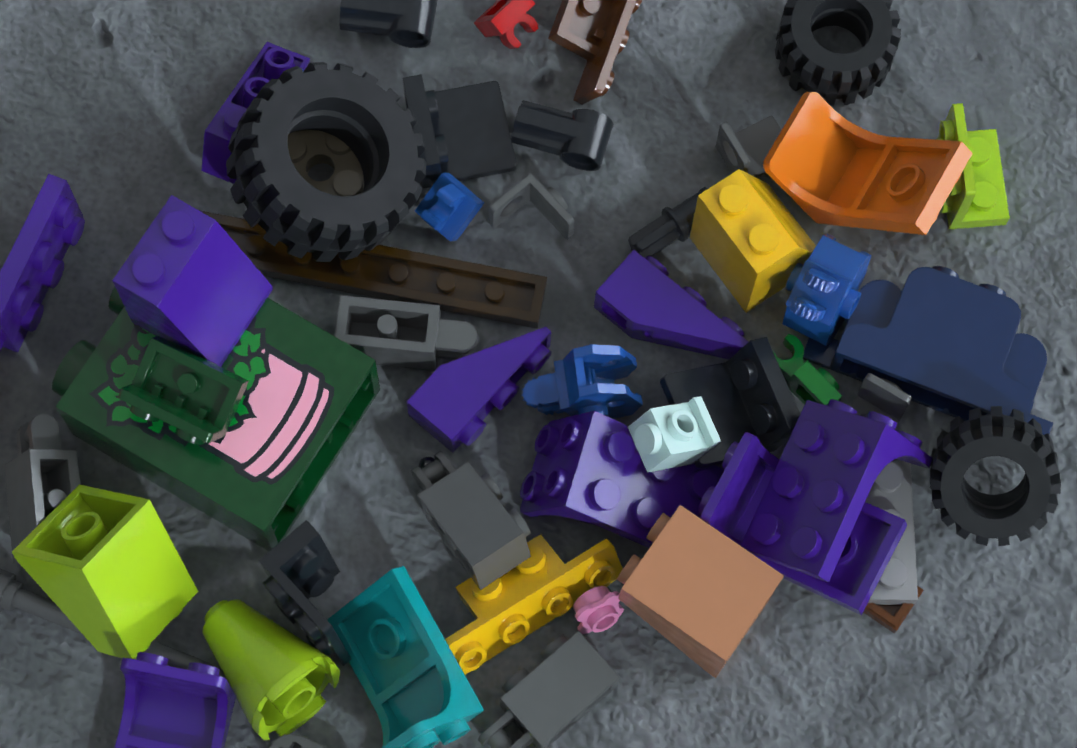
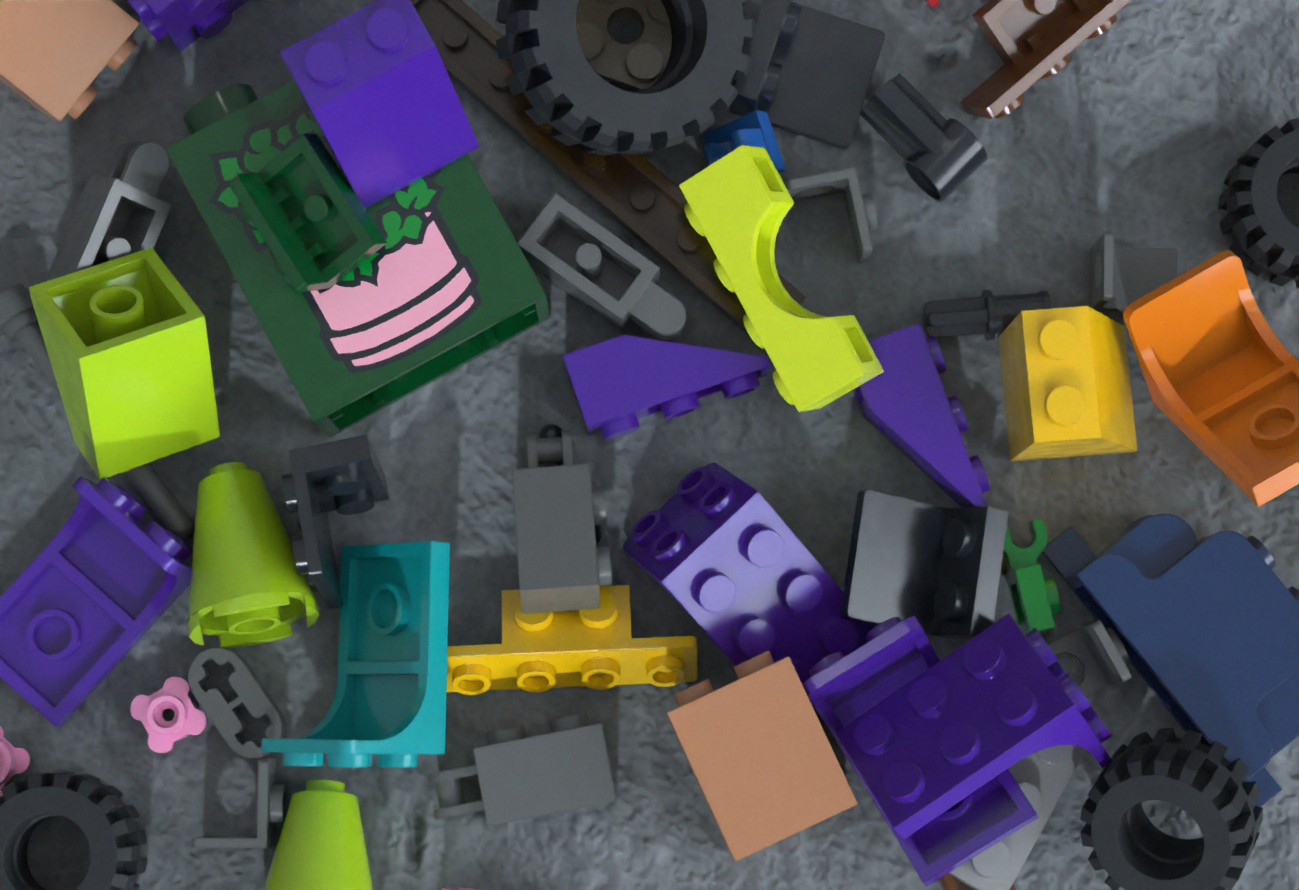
camera: 30 degrees right, 10 degrees up
blue hinge [521,344,643,419] -> none
bright pink plate [573,586,624,634] -> none
light aqua brick [628,396,721,473] -> none
blue hinge [782,234,871,346] -> none
none -> neon yellow arch [679,145,884,412]

